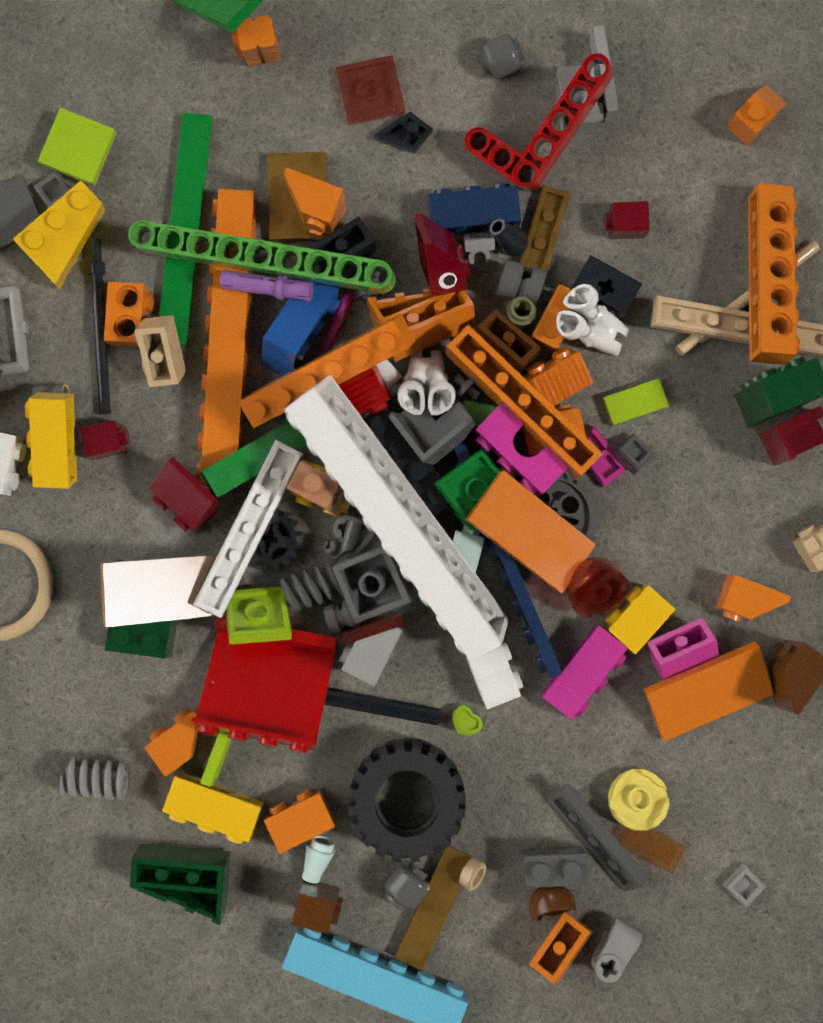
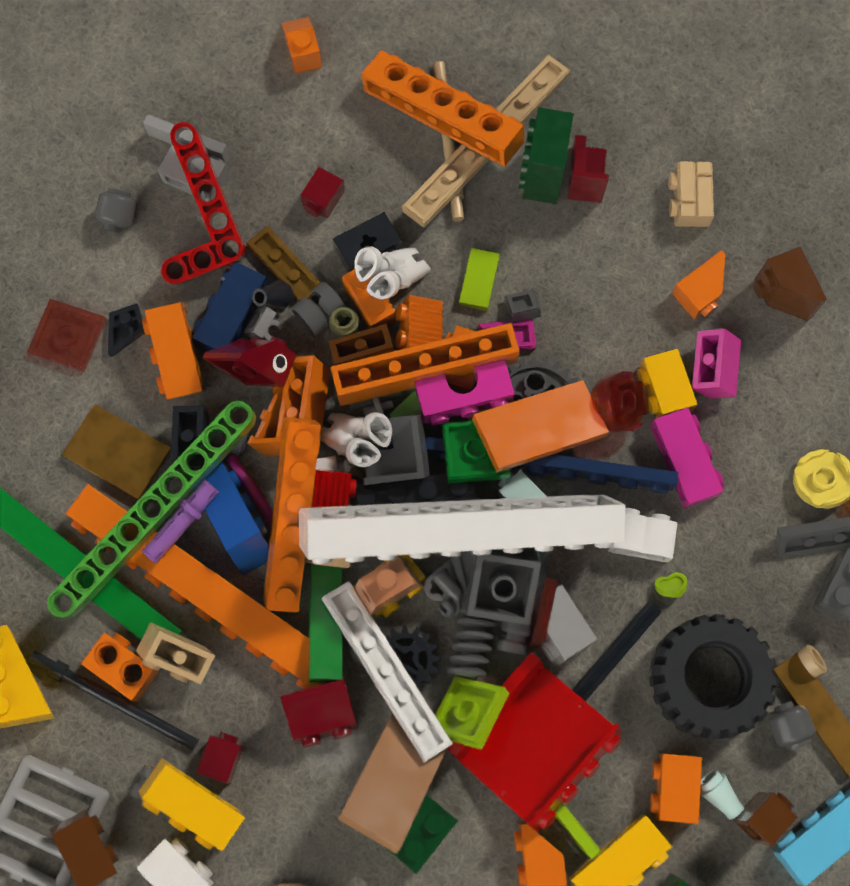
camera: 60 degrees left, 10 degrees down
orange slope [284,167,347,240] -> none
orange tile [644,641,774,742] -> none
none -> orange wedge [142,302,205,400]

